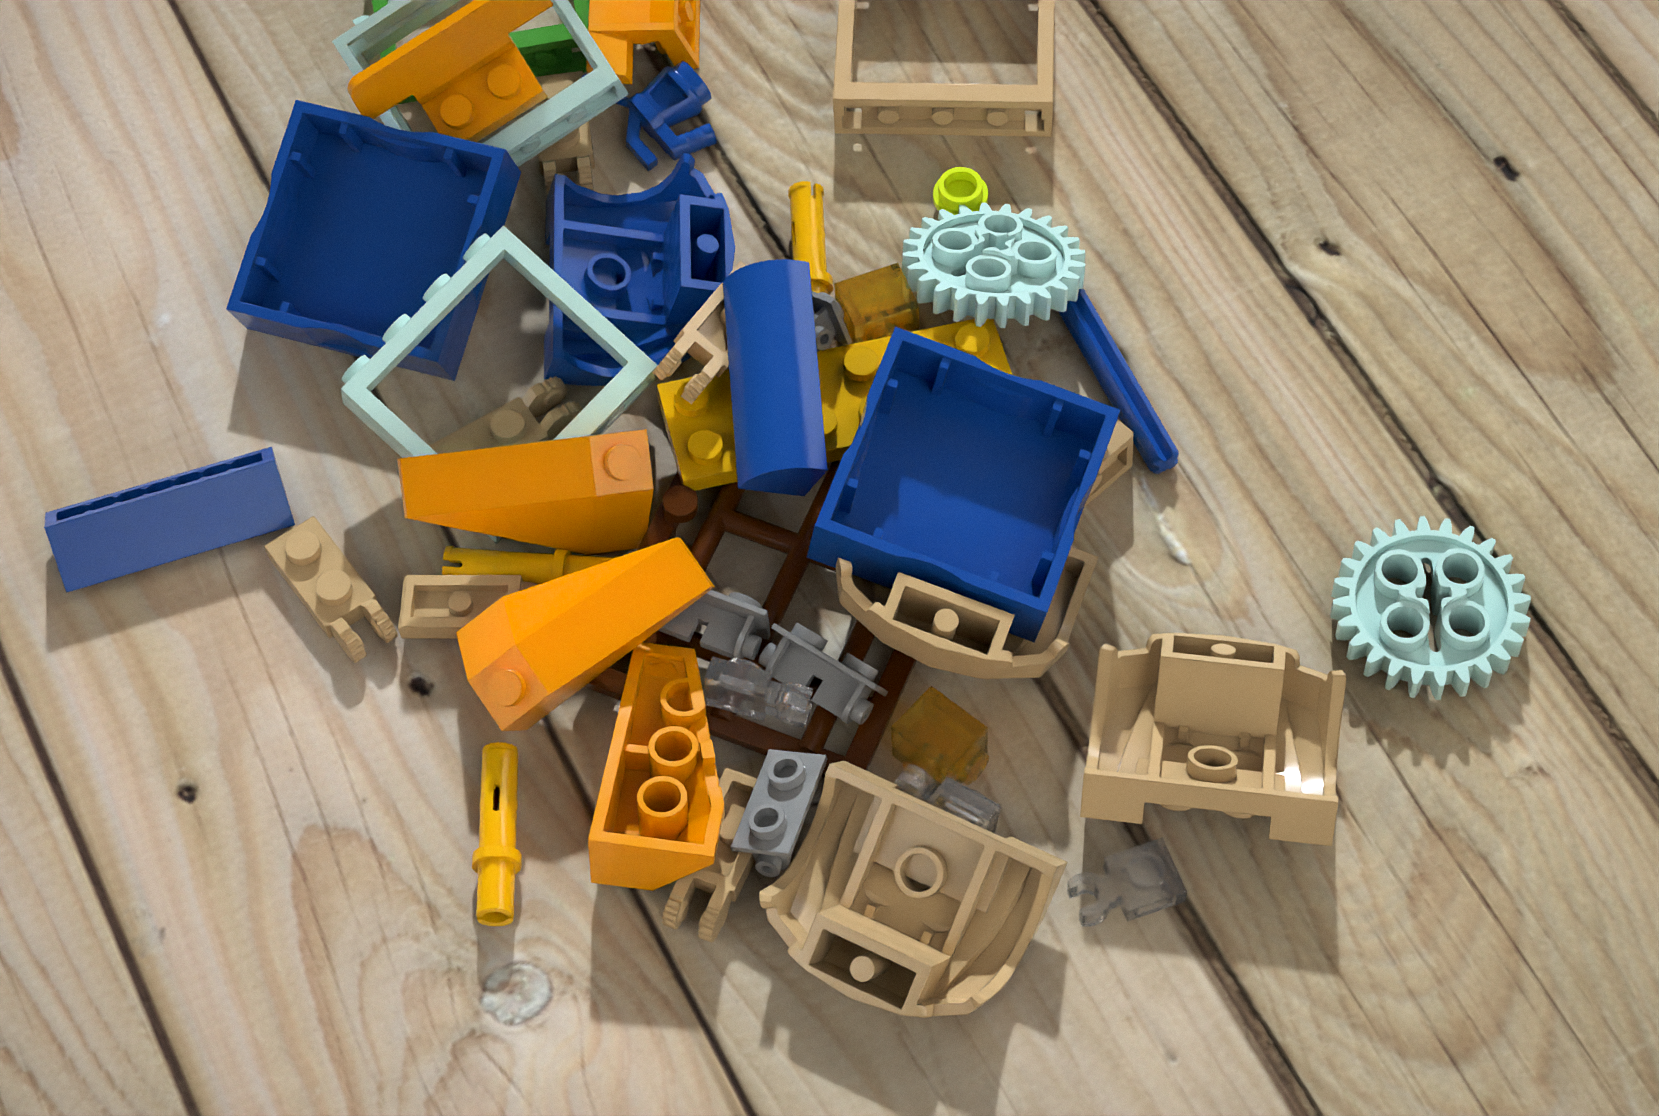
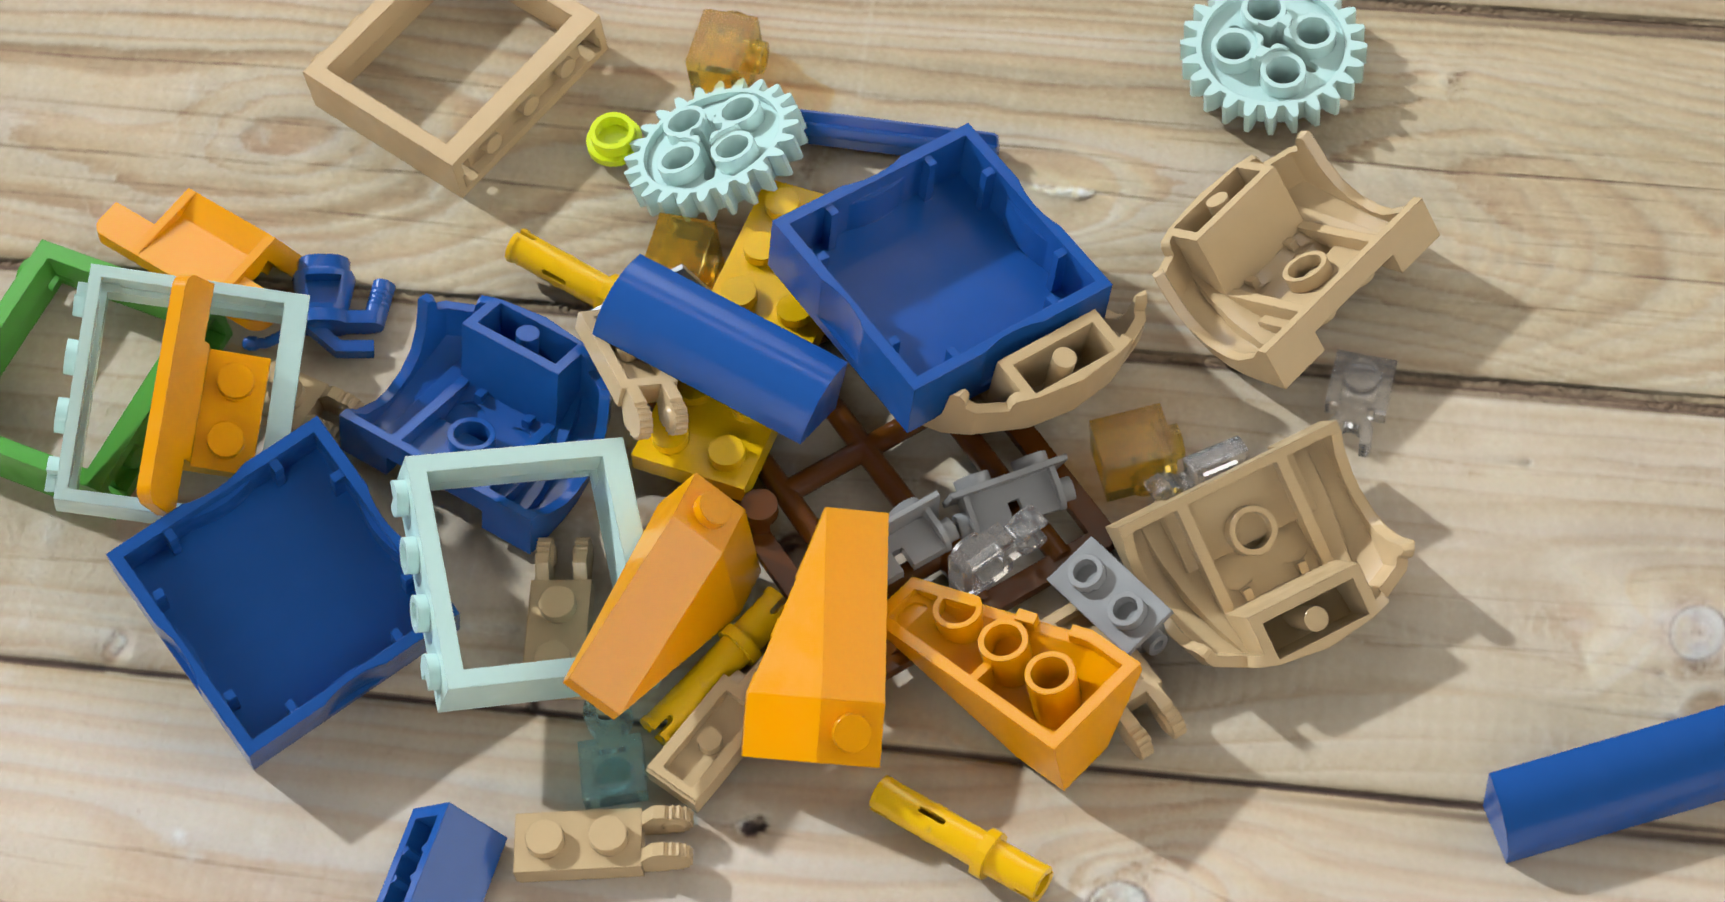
camera: 50 degrees left, 0 degrees up
none -> clear light blue plate [578,700,649,810]
none -> clear yellow brick [685,8,769,95]

